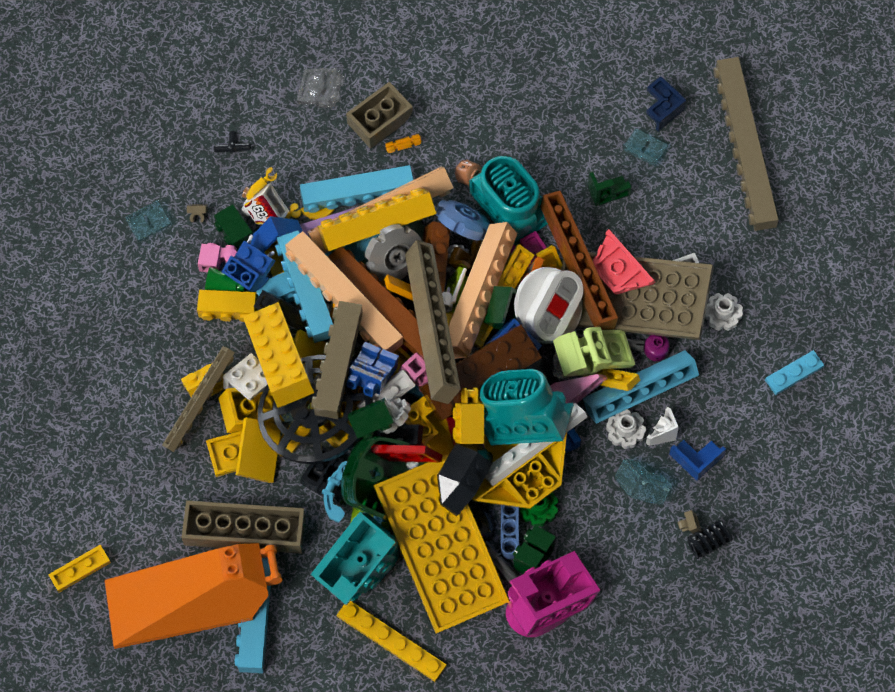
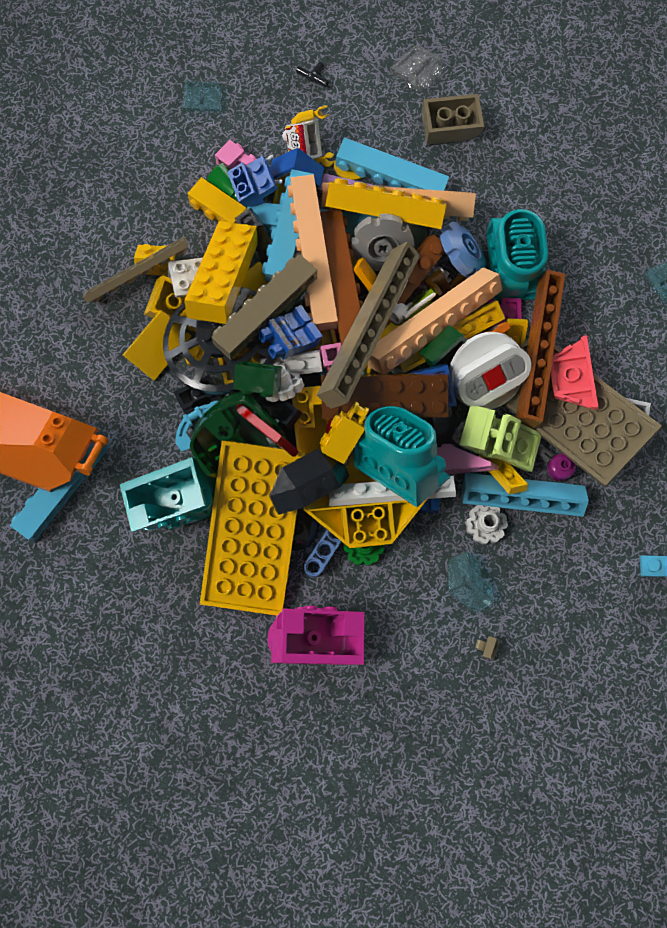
camera: 25 degrees right, 10 degrees up
dark tan brick [182,500,306,554] -> none
dark tan tile [187,204,208,222] -> none
yellow tile [206,430,242,477] -> none
dark green brick [213,204,253,249] -> none
yellow plate [337,601,447,682] -> none
light orange axle [385,134,422,153] -> none
nougat head [455,160,482,186] -> none
dark grey axle [485,541,519,586] -> none
dark green piece [513,525,556,574] -> none
dark green panel [588,171,631,206] -> none
white slope [646,407,678,446] -> none
blue panel [669,440,726,481] -> none
black piece [687,520,733,559] -> none
white plant [705,293,743,331] -> none

